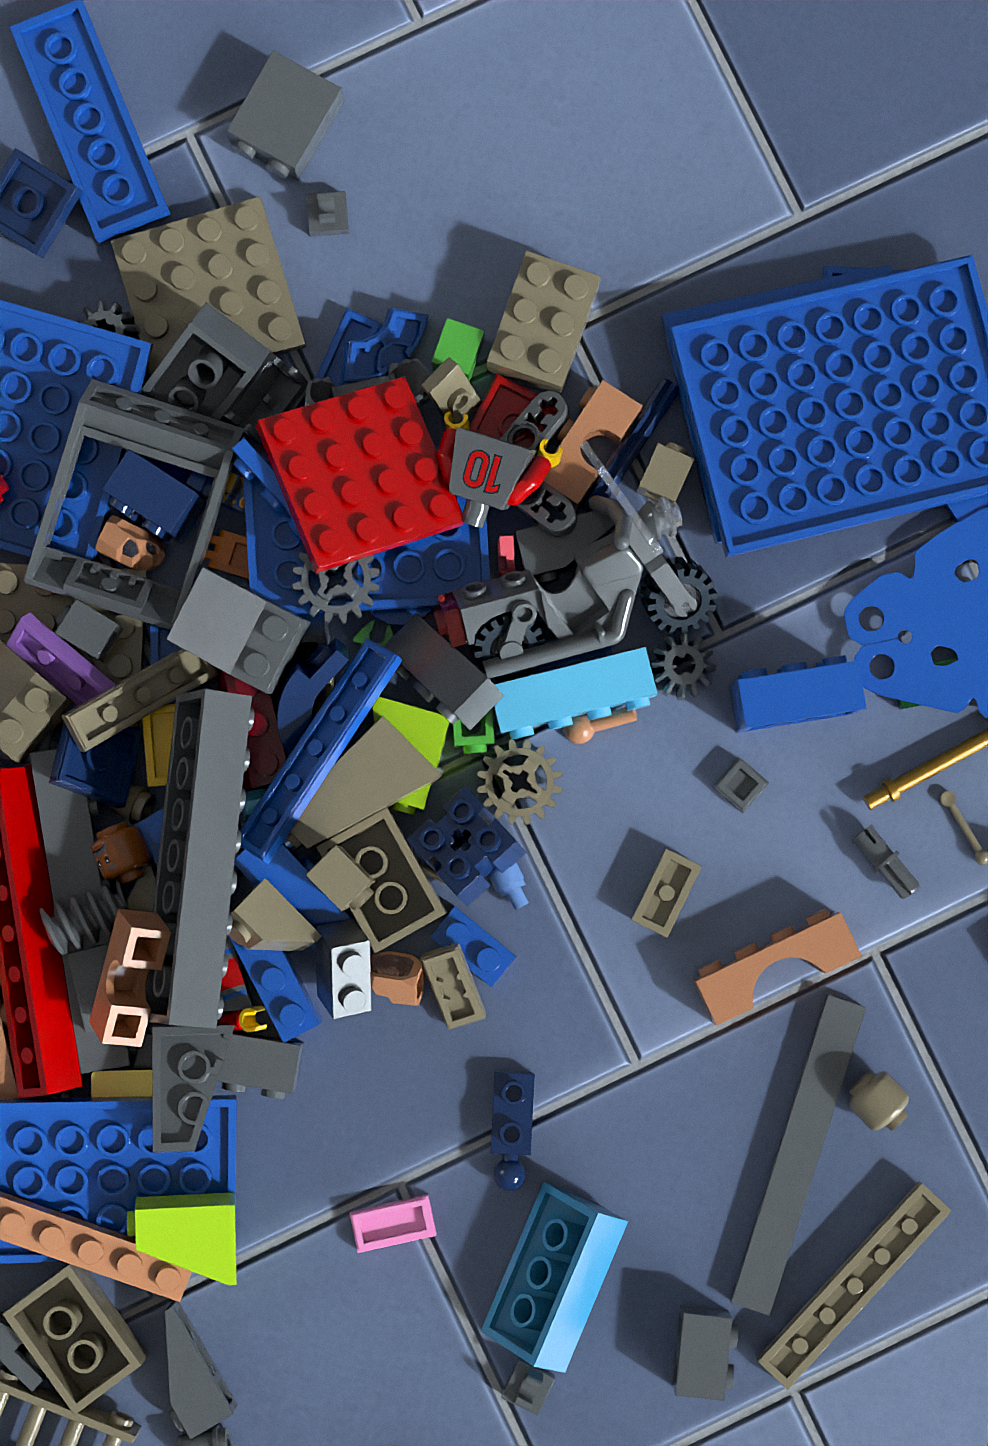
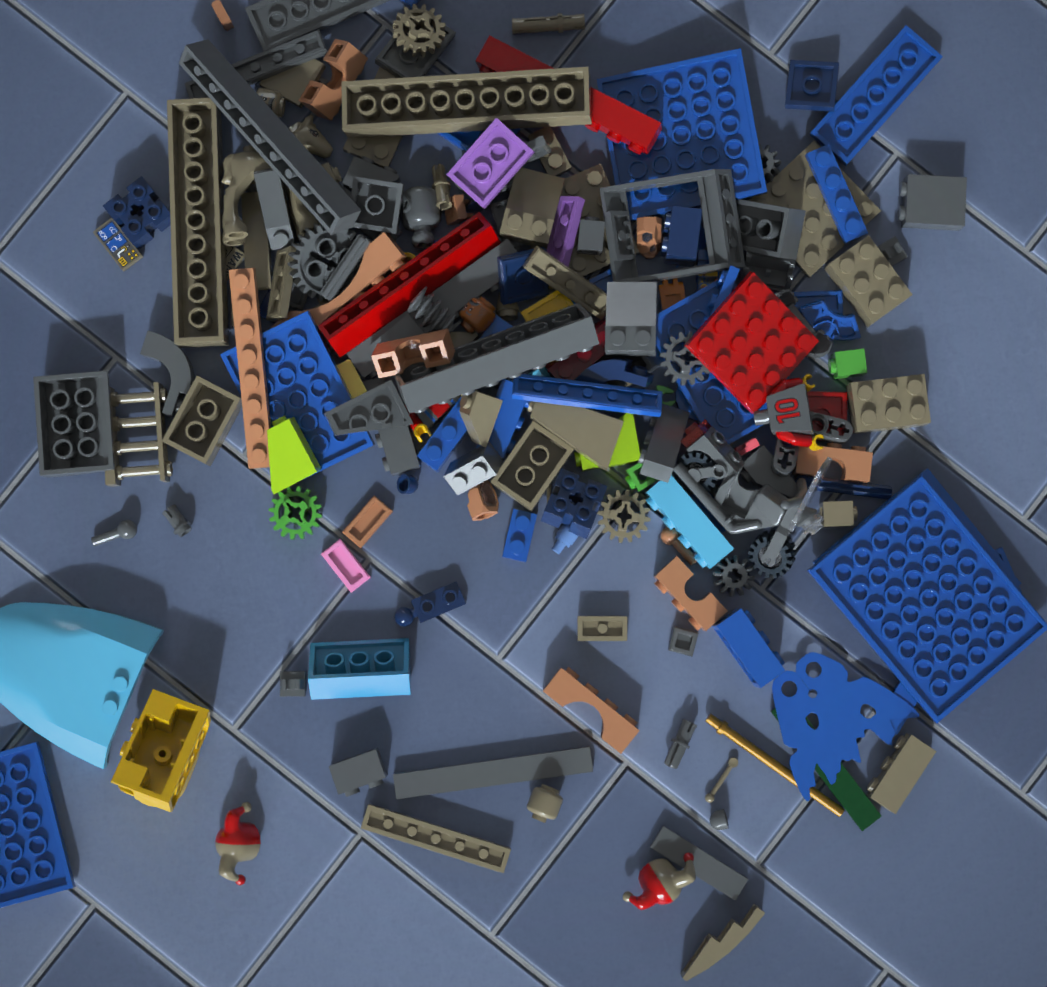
camera: 65 degrees right, 0 degrees up
dark grey slope [165,1301,238,1440] -> none
dark tan brick [306,845,375,911] -> none
dark tan plate [420,942,486,1030] -> none
dark tan plate [421,357,482,424] -> none
none -> bright green gear [268,486,323,540]
none -> nougat tile [342,495,393,548]
none -> dark blue hinge [397,474,419,494]
none -> nougat arch [654,556,728,631]
none -> blue plate [805,144,868,244]
none -> dark tan brick [825,235,913,328]

